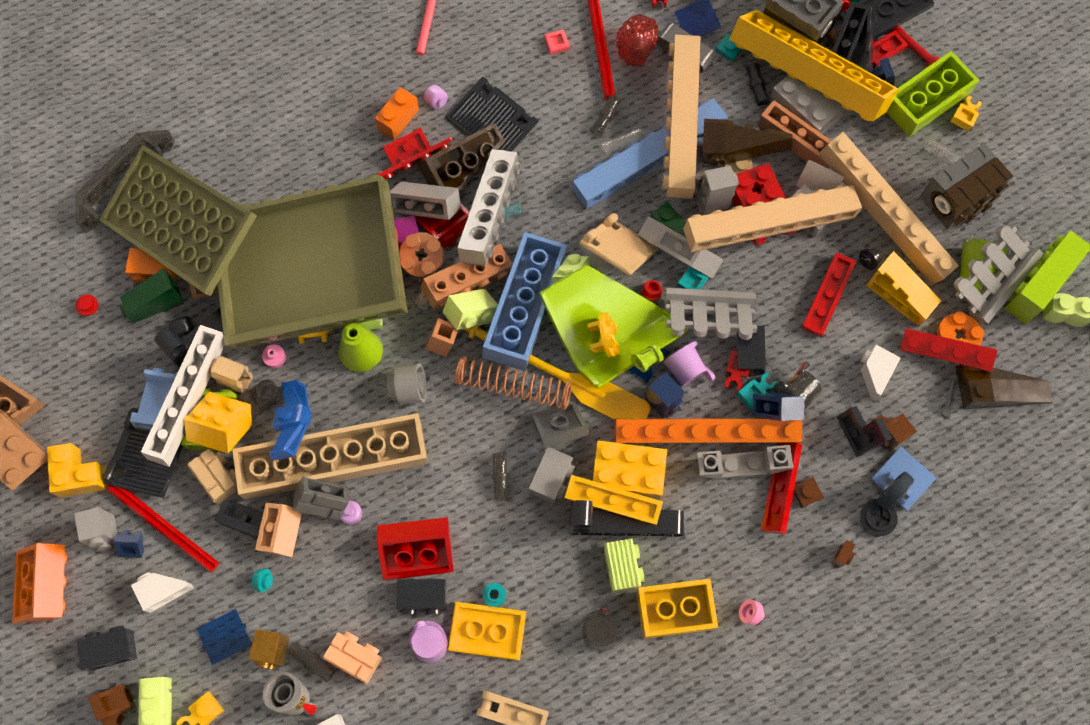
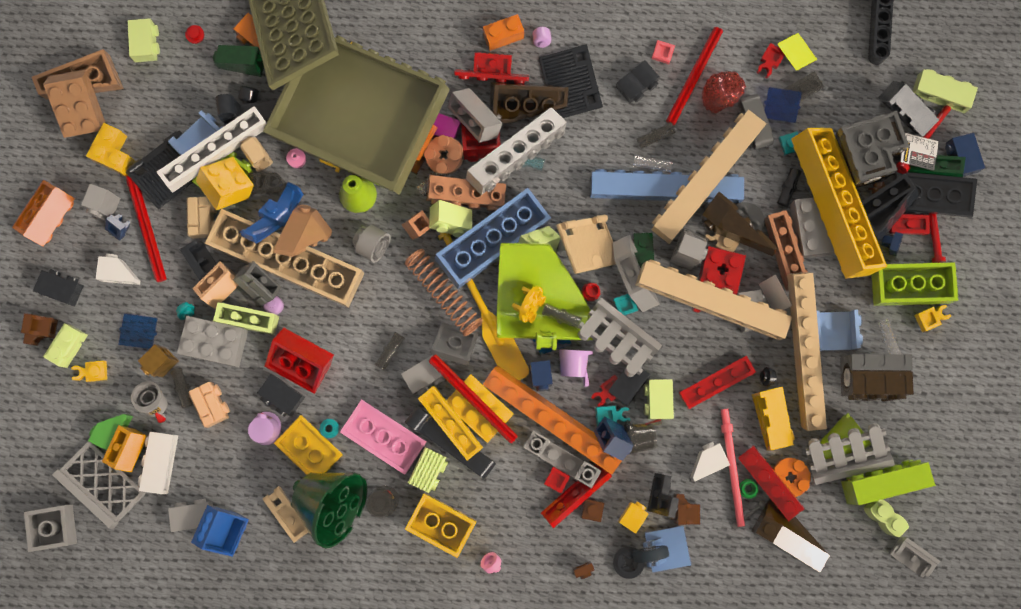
camera: 35 degrees right, 10 degrees up
none -> yellowish green brick [128,19,160,62]
none -> light grey brick [177,316,248,368]
none -> yellowish green brick [213,302,279,335]
none -> medium nougat wedge [273,205,332,257]
none -> dark green cone [291,472,368,549]
none -> bright pink plate [340,399,427,475]
none -> red axle [429,354,518,443]
none -> clear smoke pin [542,303,582,329]
none -> red plate [544,467,570,493]
none -> black brick [616,60,660,103]
none -> yellow brick [617,501,648,534]
none -> yellowish green brick [644,379,674,419]
none -> coral bar [721,409,745,527]
none -> green plate [739,479,758,499]
none -> light blue panel [817,310,863,351]

